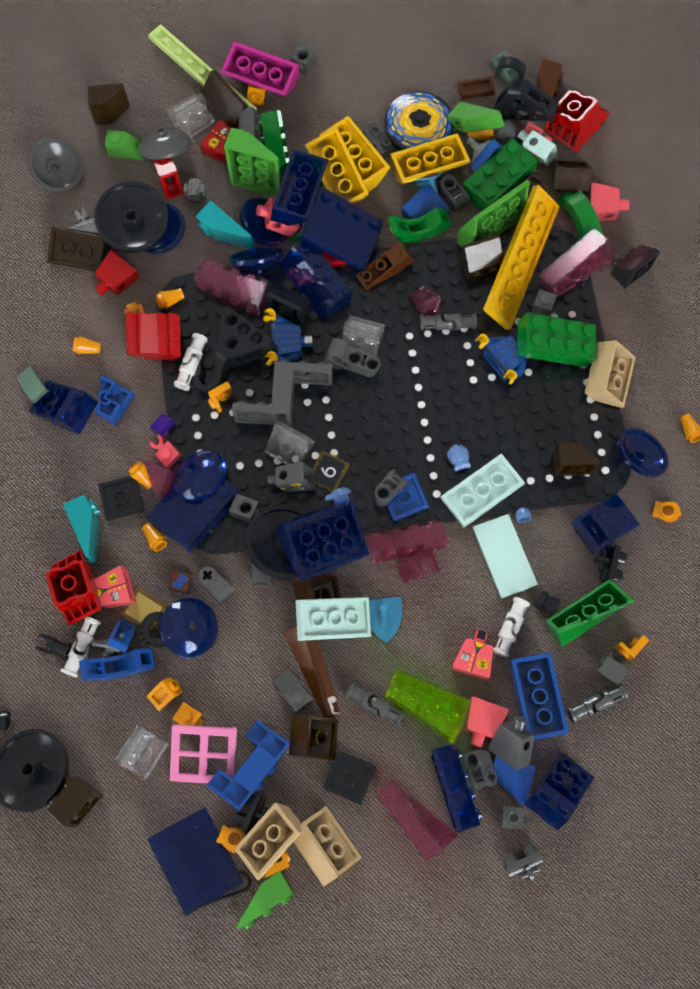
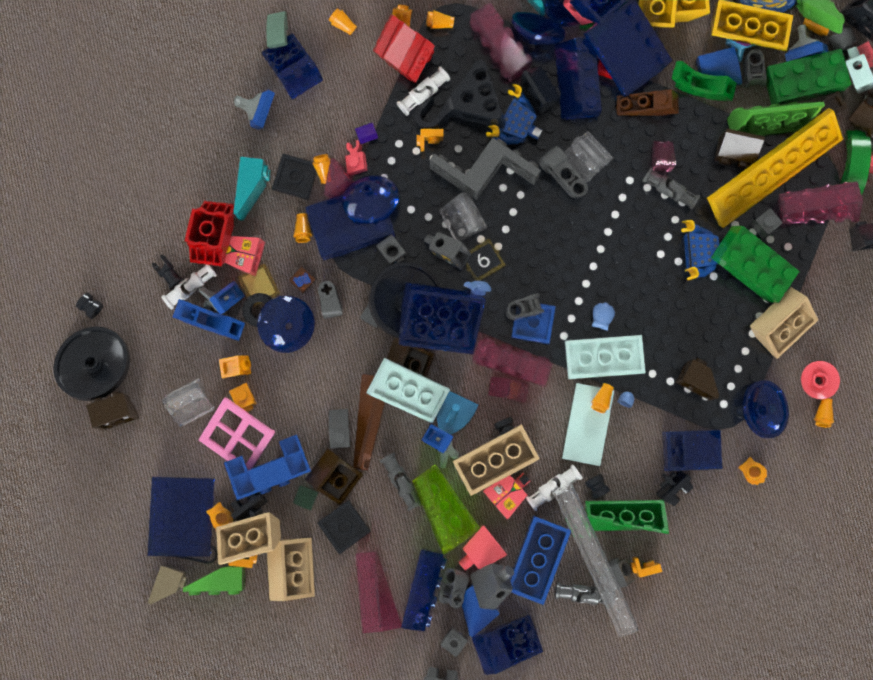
camera: 35 degrees right, 10 degrees up
blue slope [96,375,135,426] -> none
none -> dark tan slope [148,564,188,604]
none -> piece [234,90,275,130]
none -> clear green tile [293,485,319,511]
none -> blue piece [421,424,459,469]
none -> tan slope [452,424,540,496]
none -> black wheel [494,417,514,436]
none -> clear plate [553,484,639,637]
none -> light orange cone [591,383,614,414]
none -> coral dish [801,361,840,400]

